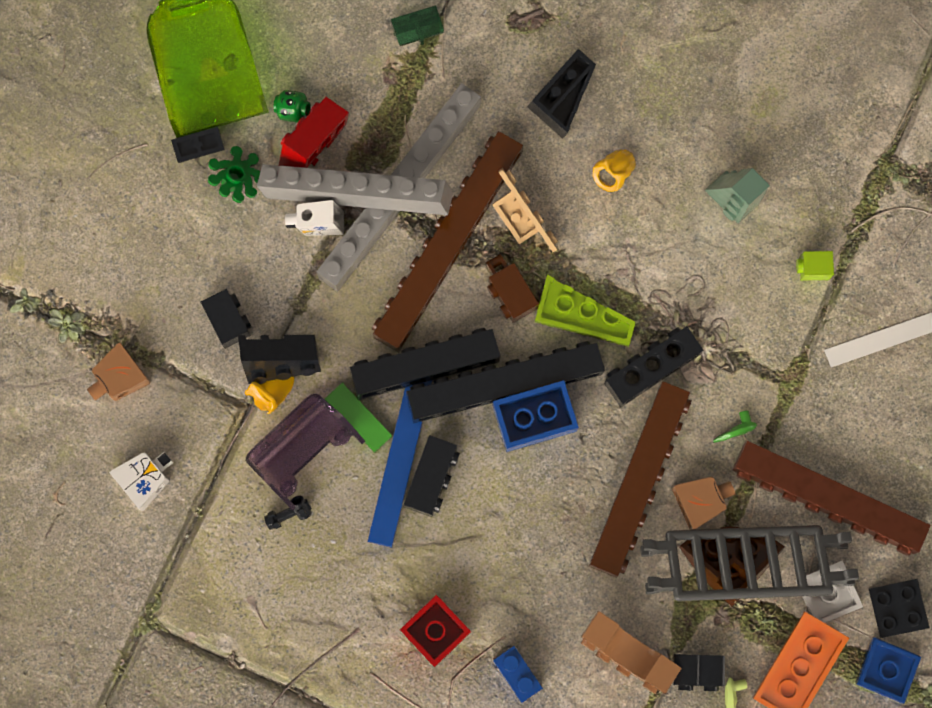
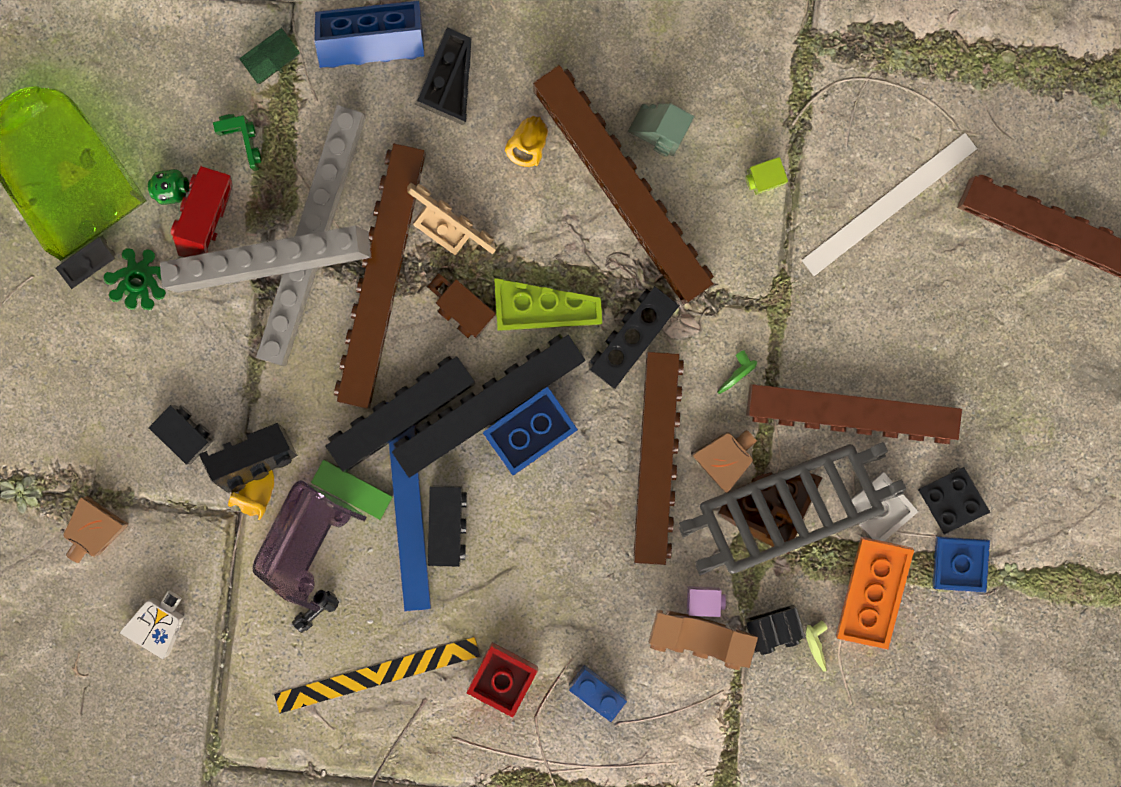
camera: 20 degrees left, 10 degrees up
white torso [285,200,344,236] -> none
none -> green bracket [213,114,262,171]
none -> sticker [274,637,480,714]
none -> blue slope [314,1,425,68]
none -> reddish brown brick [533,65,714,305]
none -> lavender brick [687,586,726,617]

